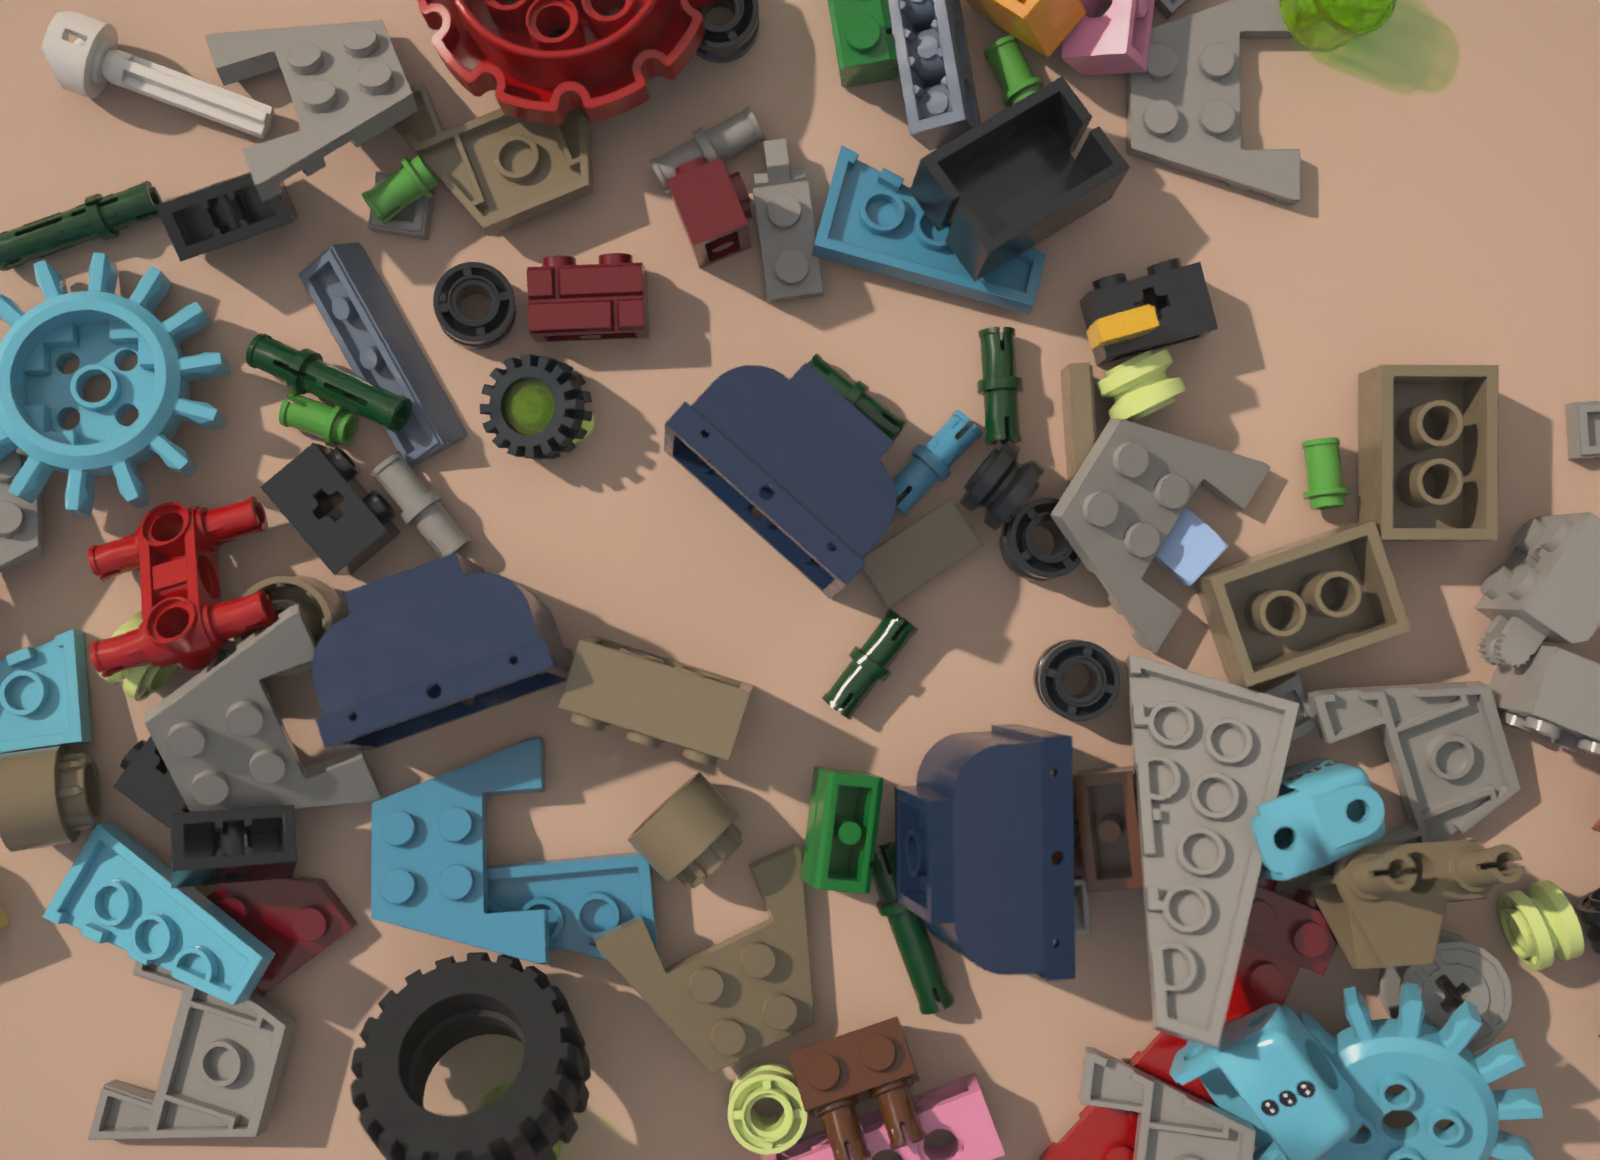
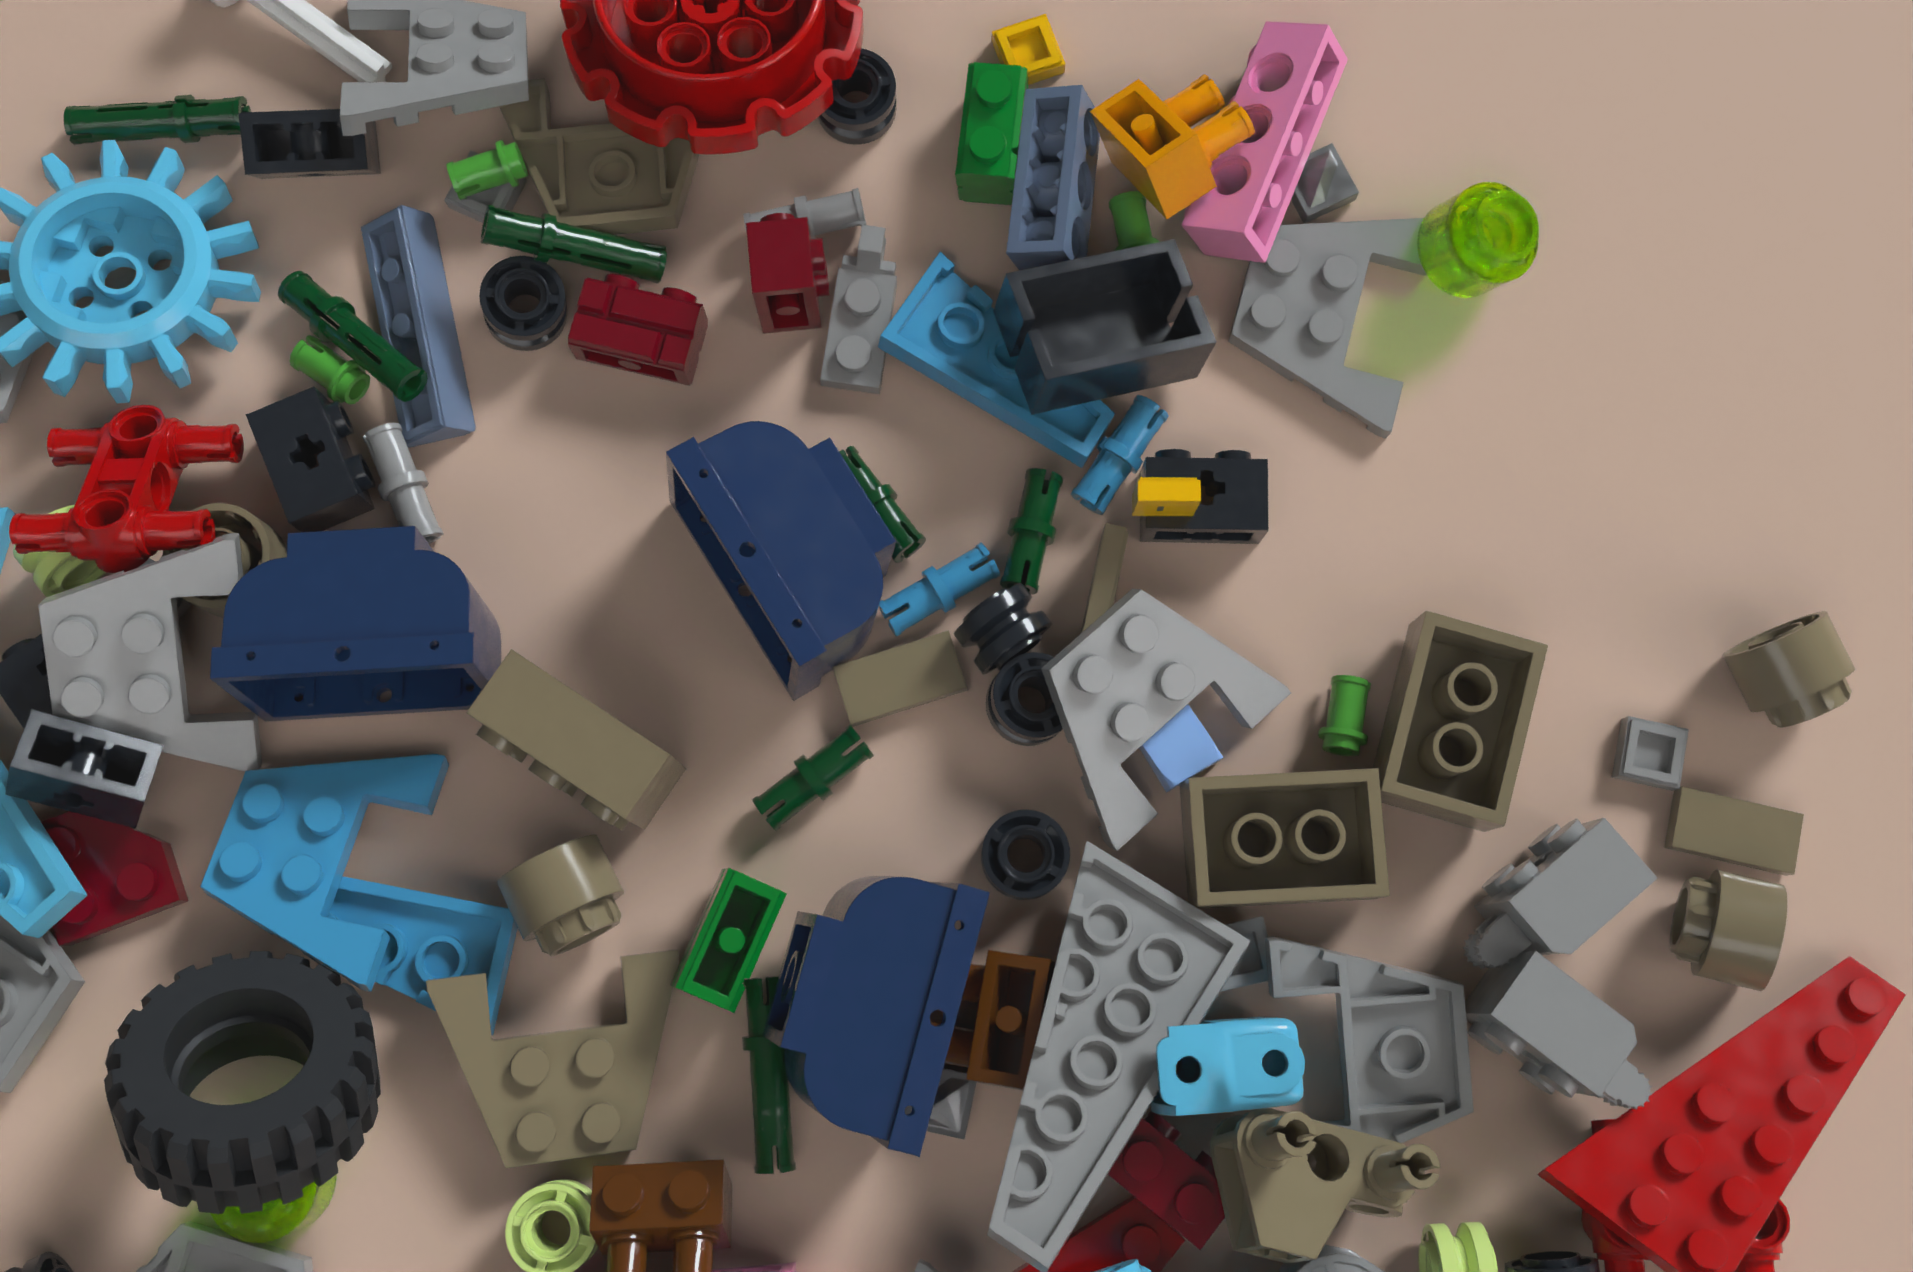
camera: 20 degrees right, 10 degrees down
black wheel [480,354,593,459] -> none
yellowish green wheel [1094,349,1187,422] -> none
none -> dark green pin [481,205,667,283]
none -> dark azure pin [1071,395,1169,515]

